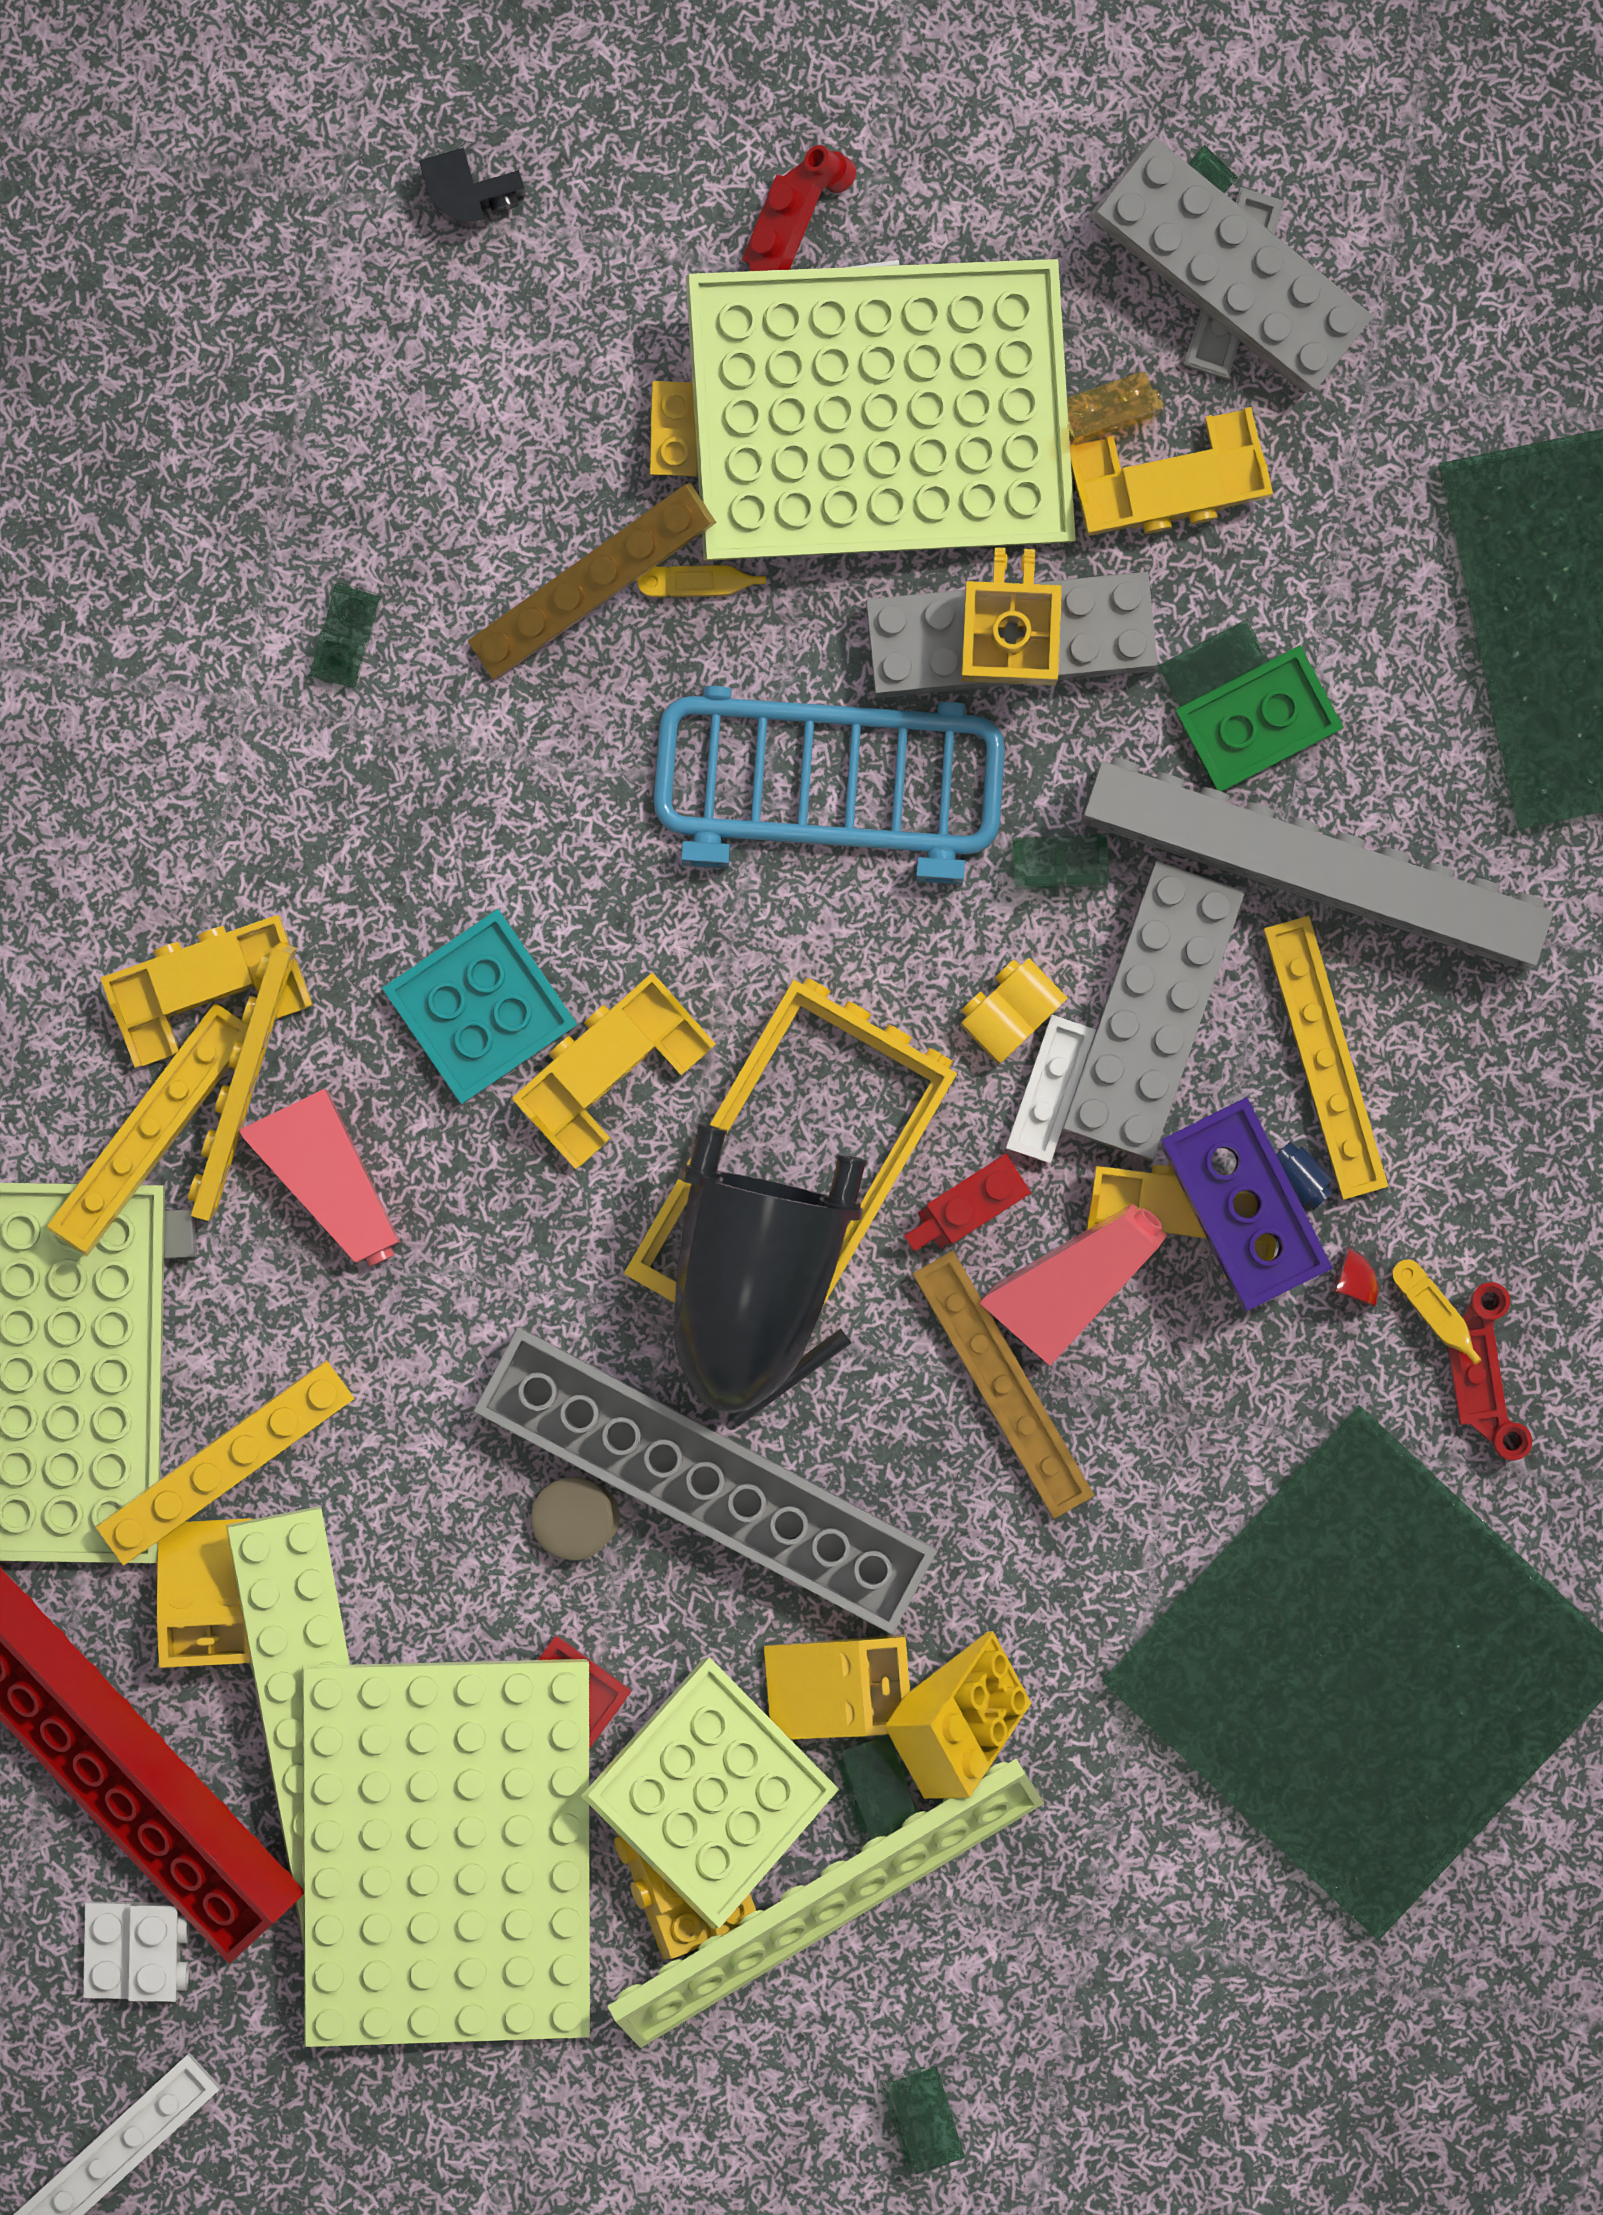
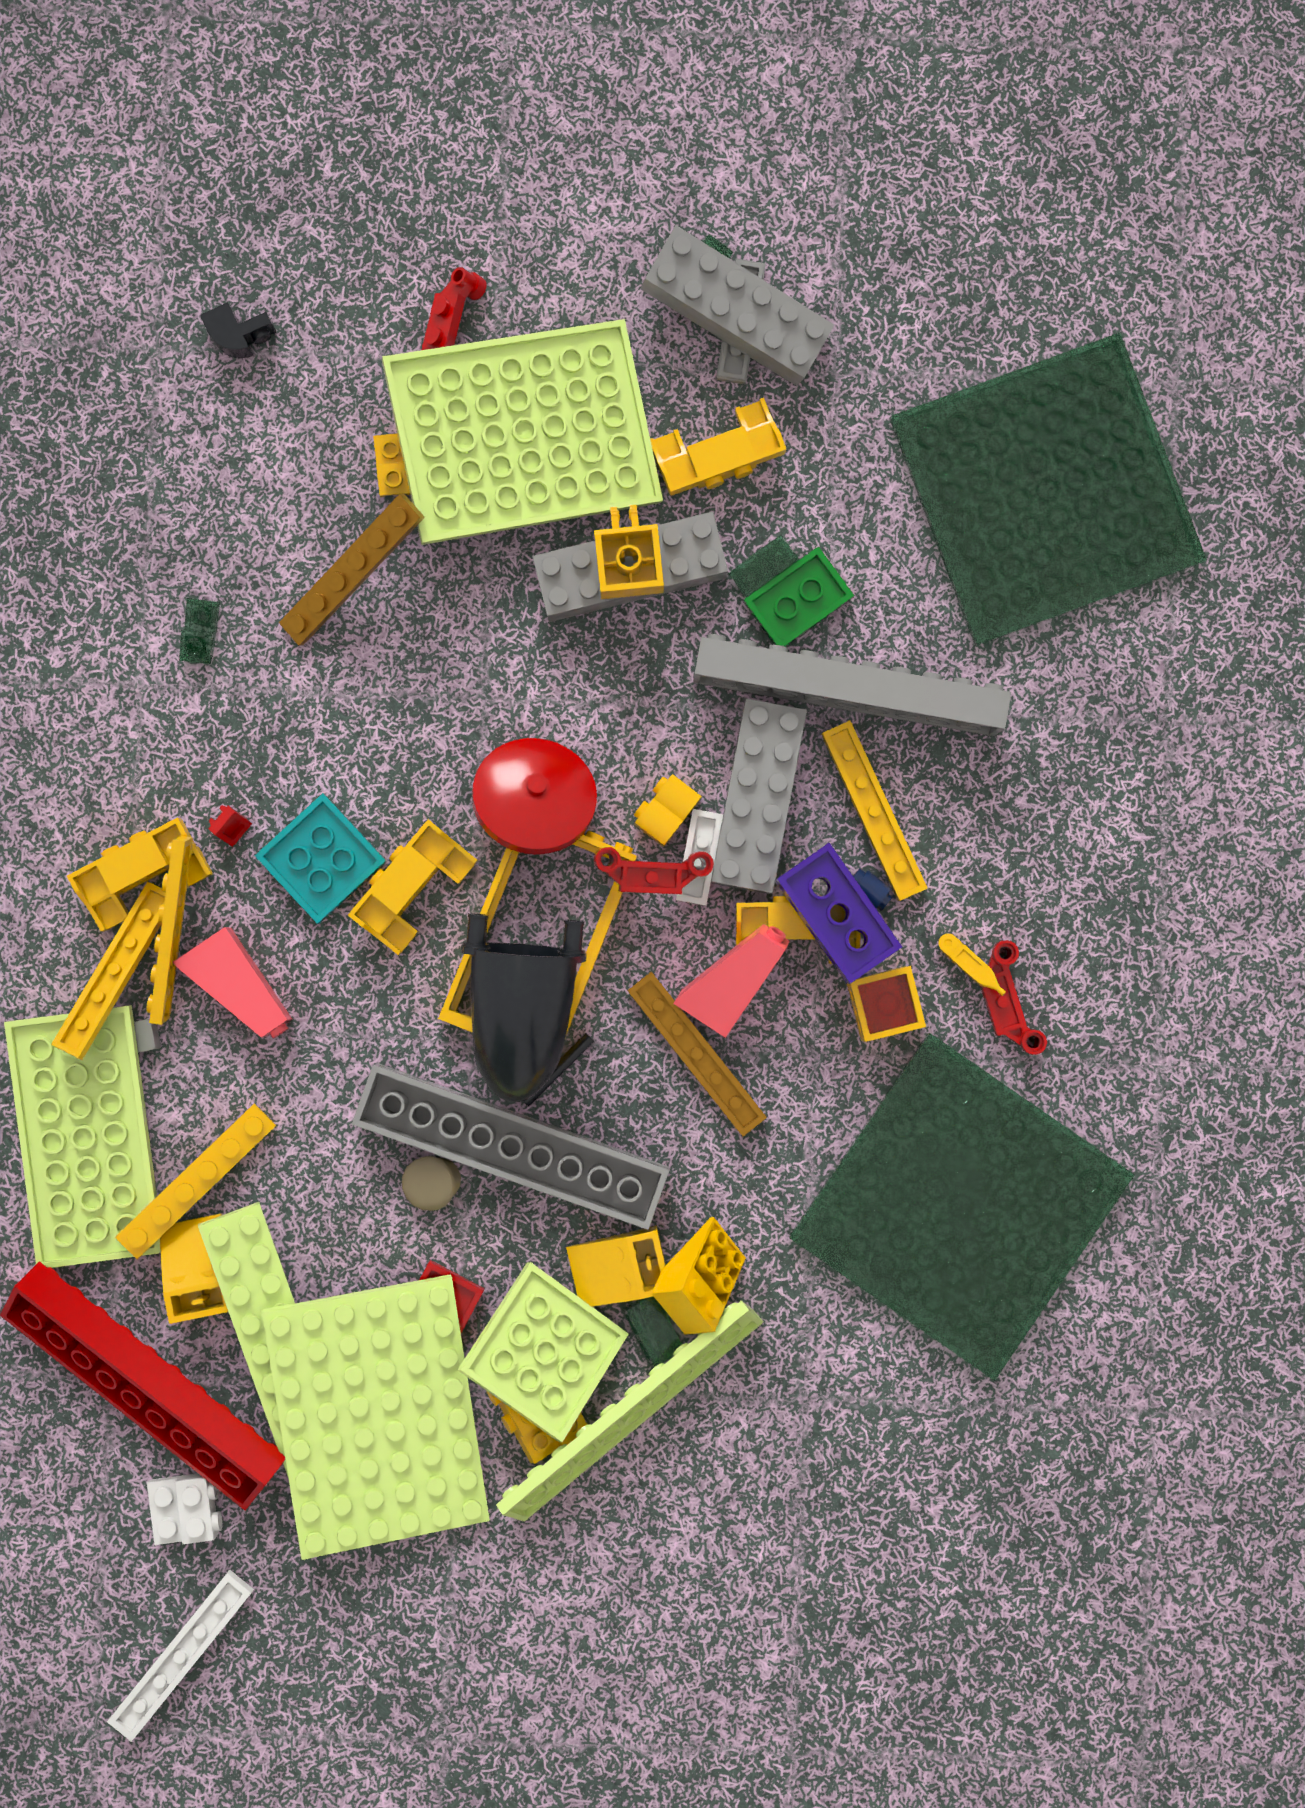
camera: 20 degrees left, 0 degrees up
yellow piece [637,565,766,598] -> none
dark azure bar [653,686,1005,885] -> none
clear green hinge [879,2066,965,2175] -> none
red hinge [903,1153,1031,1252] -> none
clear green hinge [1012,834,1110,890] -> none
clear yellow bracket [1067,372,1164,445] -> none
red brick [1330,1247,1379,1307] -> none
none -> red tile [208,805,252,847]
none -> red dish [472,738,597,855]
none -> red plate [594,847,714,894]
none -> piece [847,966,926,1042]

